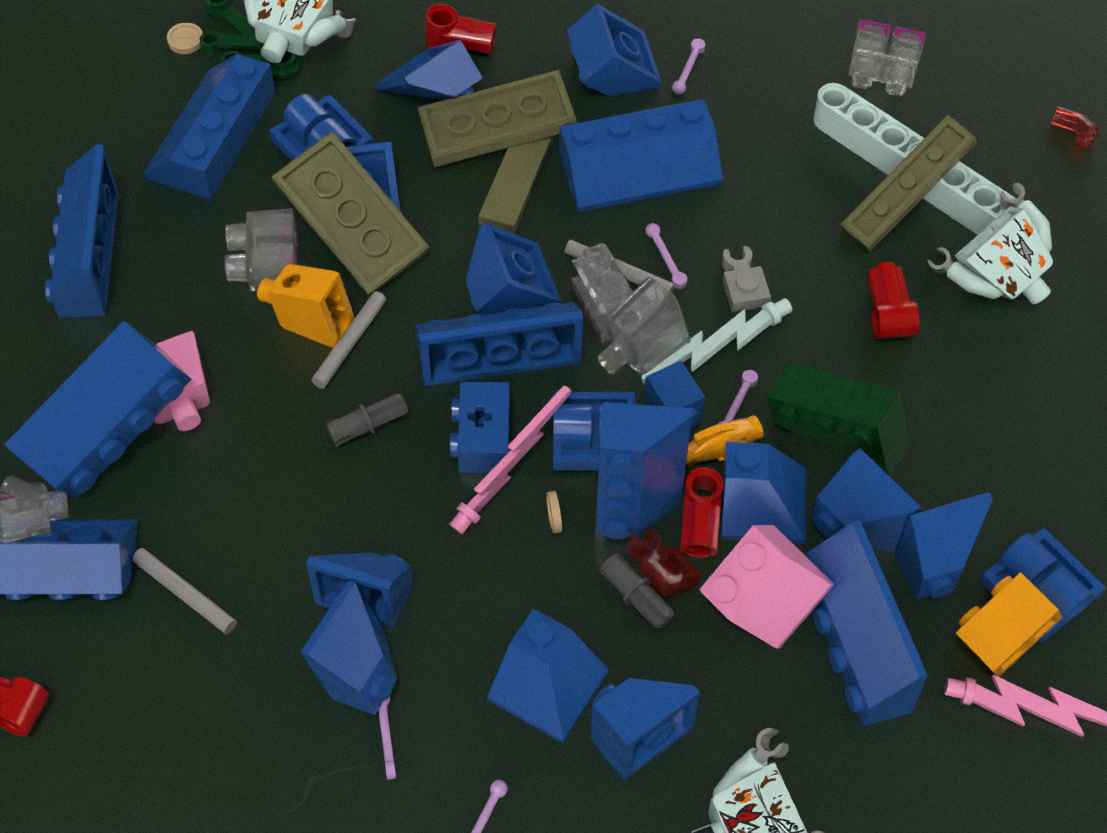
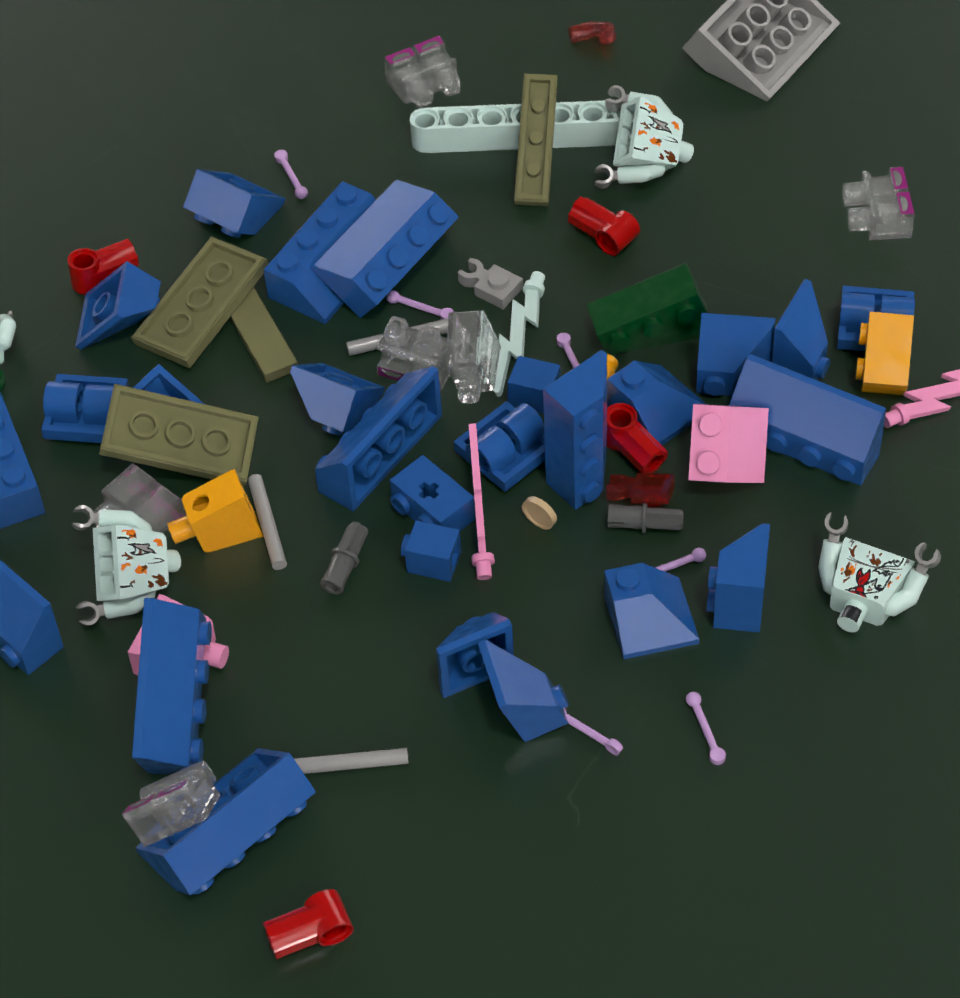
camera: 40 degrees left, 5 degrees down
none -> light aqua torso [71,505,181,625]
none -> blue slope [311,179,459,318]
none -> blue brick [401,520,461,582]
none -> lavender hinge [656,547,706,572]

